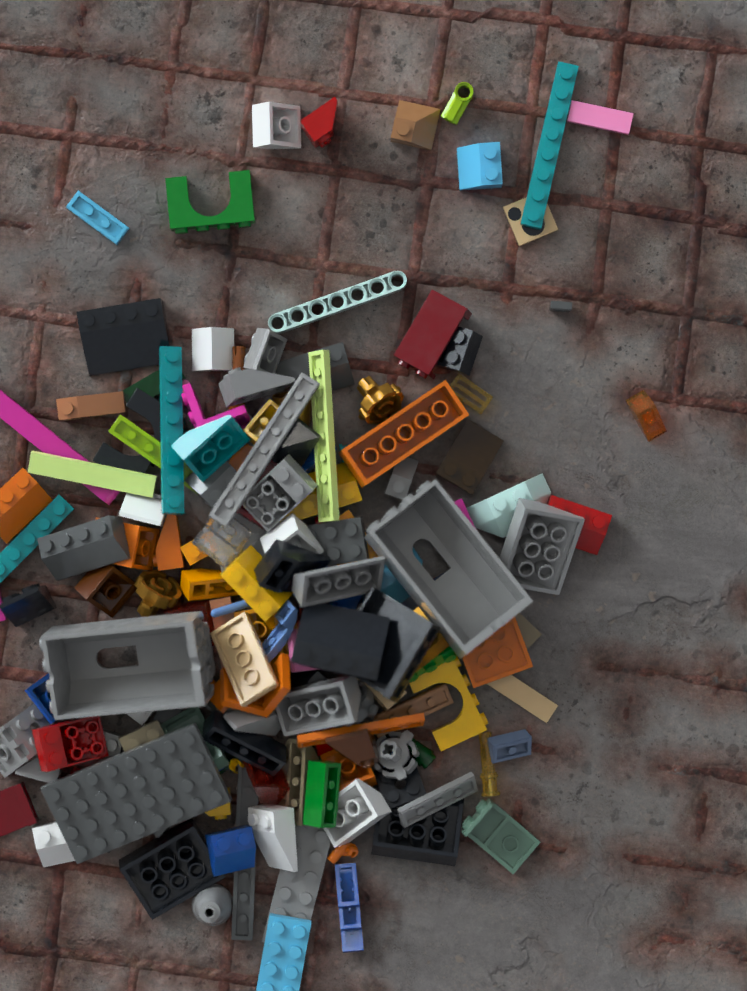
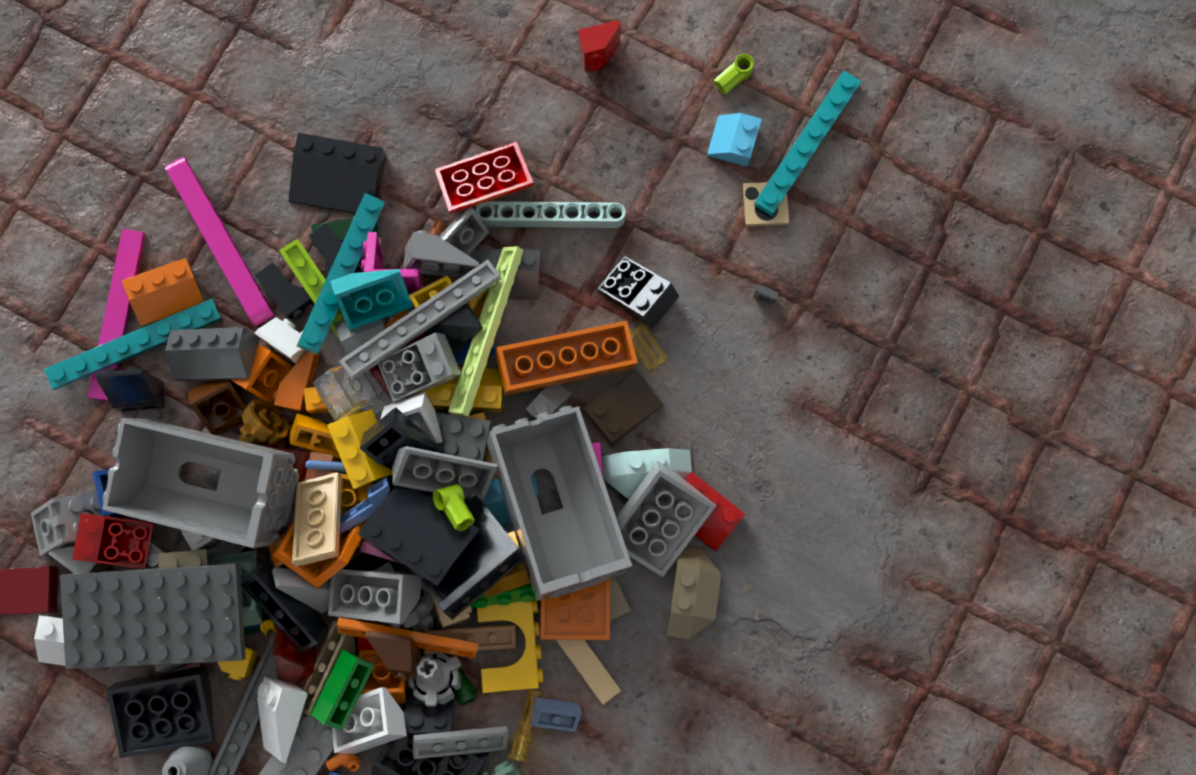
camera: 20 degrees right, 10 degrees down
yellowish green tile [28,450,157,498] -> none
nougat slope [56,391,126,421] -> none
medium azure tile [66,190,130,245] -> none
green arch [165,170,255,234] -> none
white slope [192,327,234,371] -> none
blue slope [205,825,256,877] -> none
white slope [252,102,301,149] -> none
pearl gold piece [357,376,404,425] -> none
medium nougat slope [390,100,441,151] -> none
dark red panel [394,290,472,379] -> none
bright pink tile [567,100,633,135] -> none
clear orange slope [626,390,667,442] -> none
none -> lime piece [433,484,475,532]
none -> red slope [435,142,534,214]
none -> dark tan wedge [666,546,721,640]

